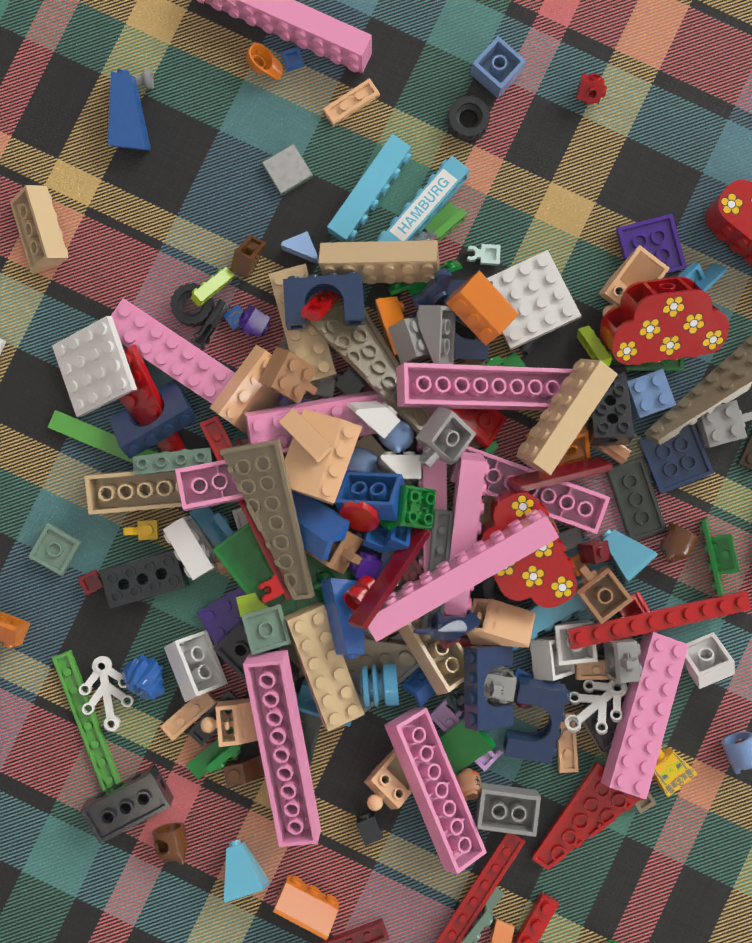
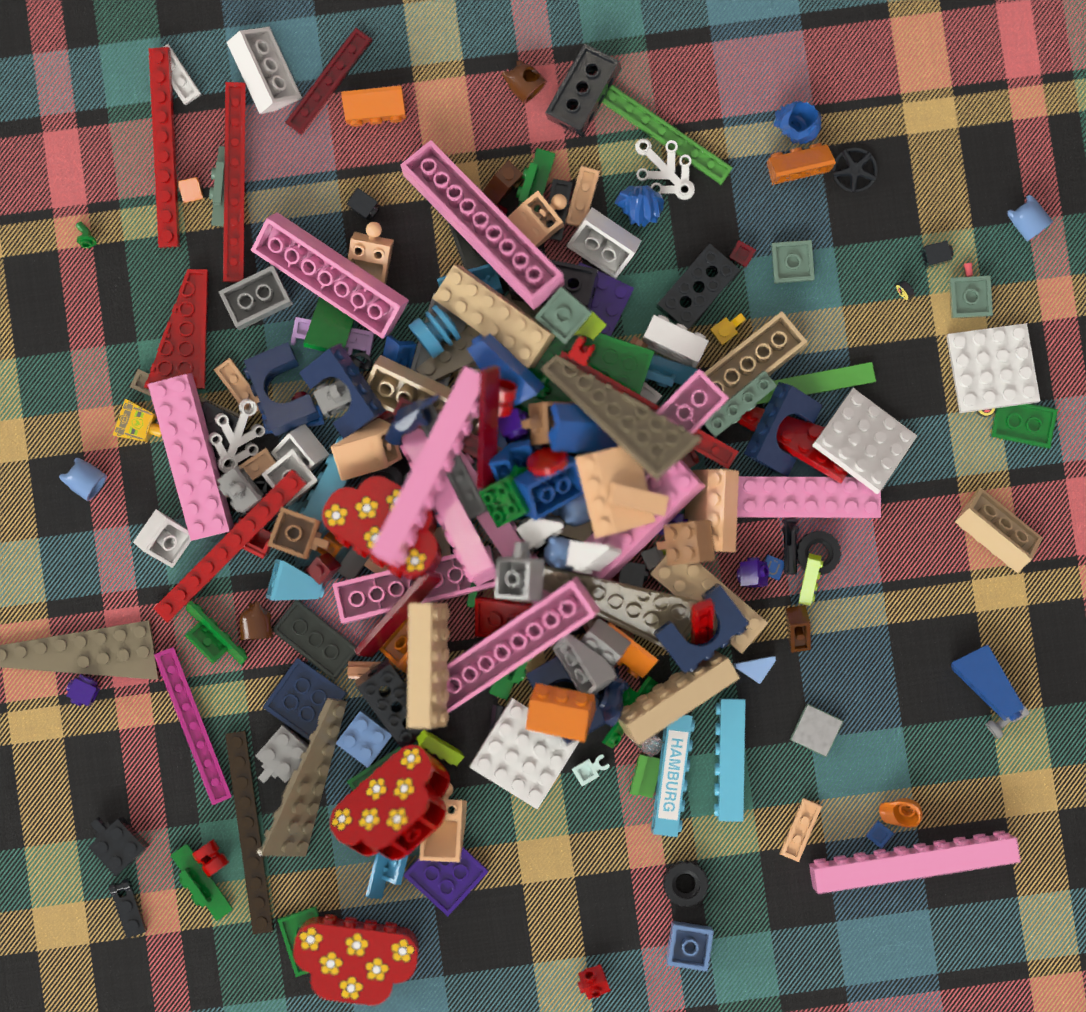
camera: 145 degrees right, 0 degrees up
medium azure slope [224,839,270,903] -> none
nougat head [456,768,482,800] -> none

